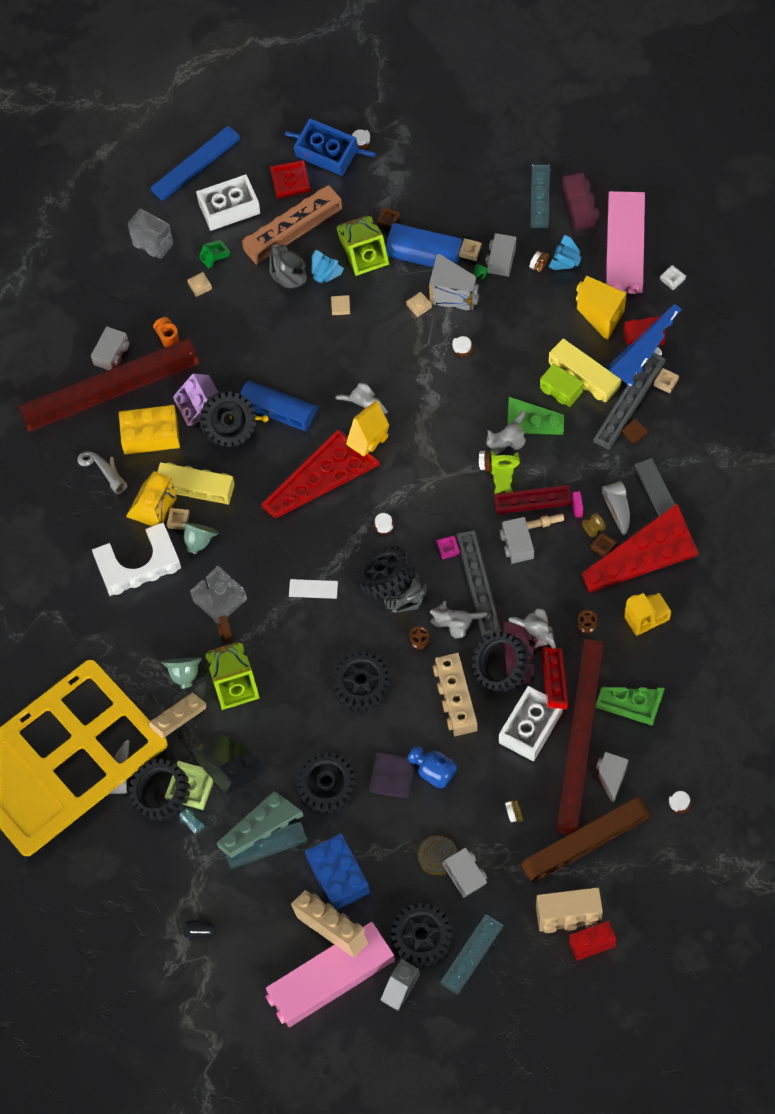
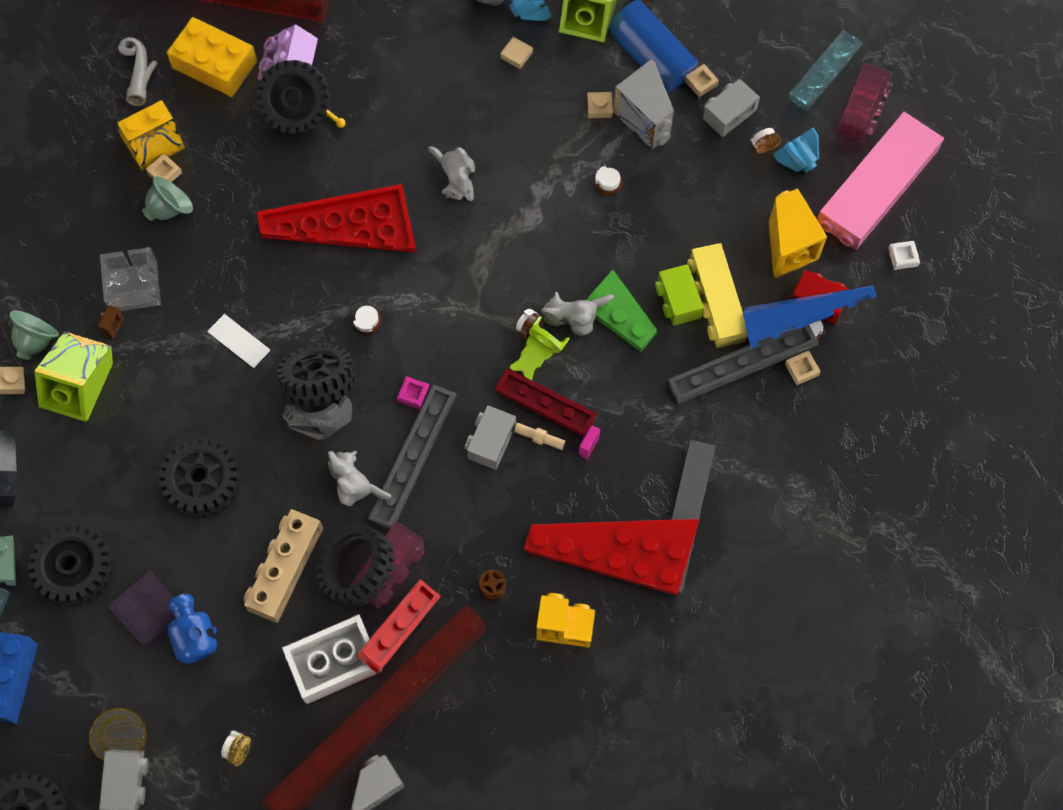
camera: 30 degrees right, 5 degrees up
white arch [92,523,181,596] -> none
light yellow brick [157,462,235,505] -> none
blue brick [240,380,319,431] -> none
yellow slope [346,400,389,456] -> none
reddish brown wheel [409,626,429,650] -> none
green hinge [473,264,488,280] -> none
light grey animal [508,608,556,648] -> none
clear yellow wheel [582,513,606,537] -> none
reddish brown tile [590,532,617,557] -> none
bright green wing [595,687,665,726] -> none
light grey piece [602,481,630,535] -> none
reddish brown tile [621,419,648,445] -> none

